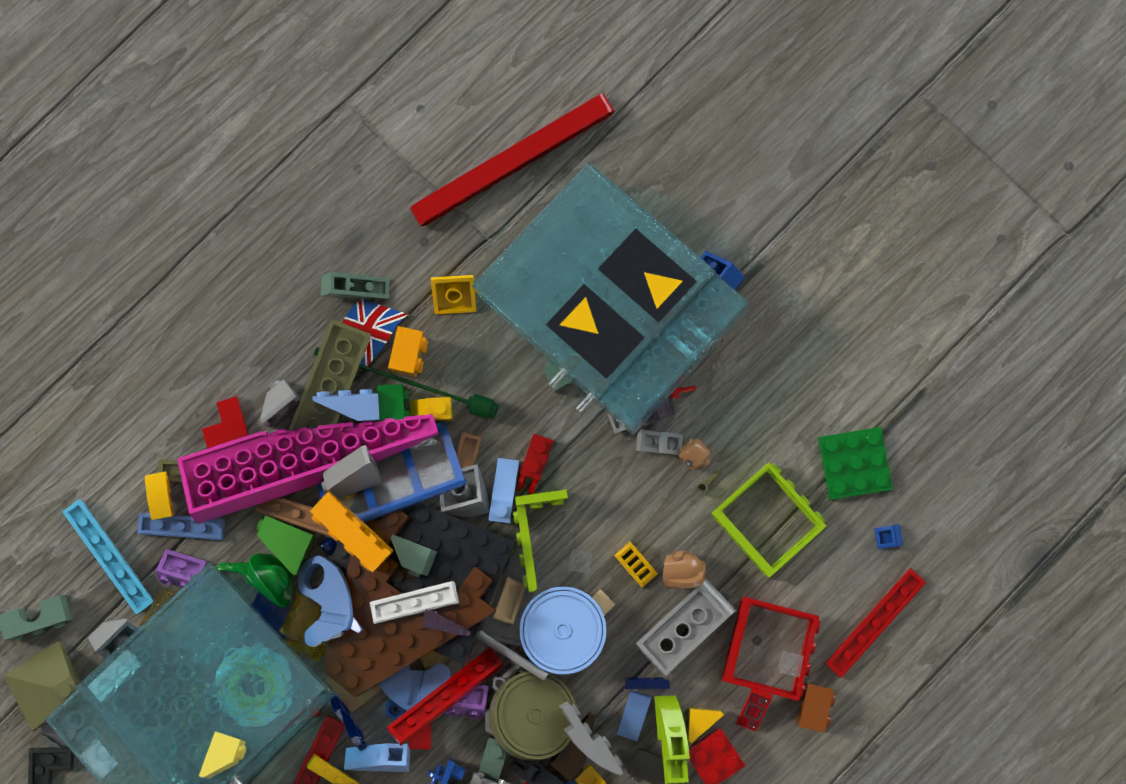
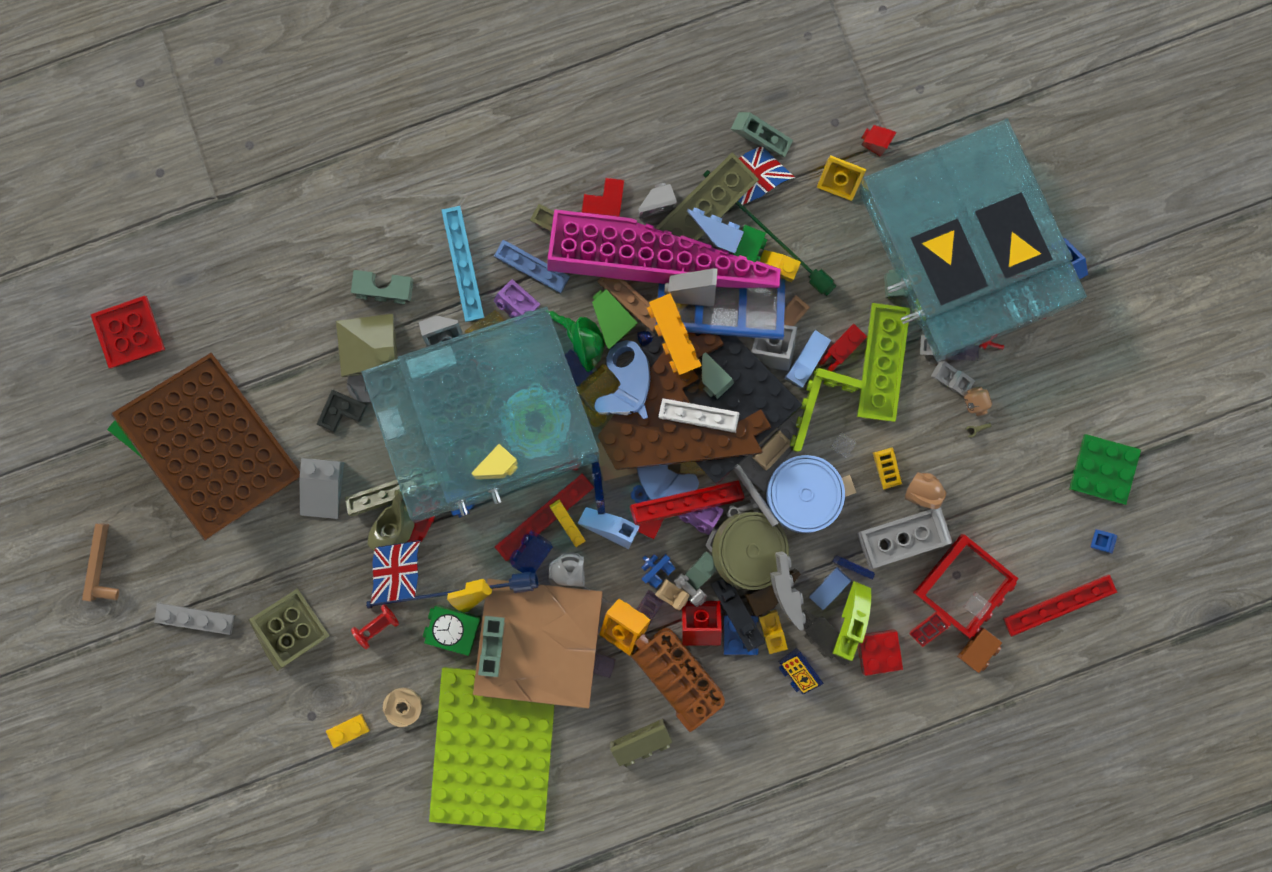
camera: 20 degrees right, 5 degrees up
yellow slope [145,471,174,520] -> none
light orange brick [388,326,429,378] -> none
red beam [410,93,615,227] -> none
clear purple slope [422,609,470,637] -> none
yellow slope [687,707,724,743] -> none
lime window [710,462,827,578] -> none
none -> lime plate [857,303,911,422]
none -> red slope [861,125,897,157]

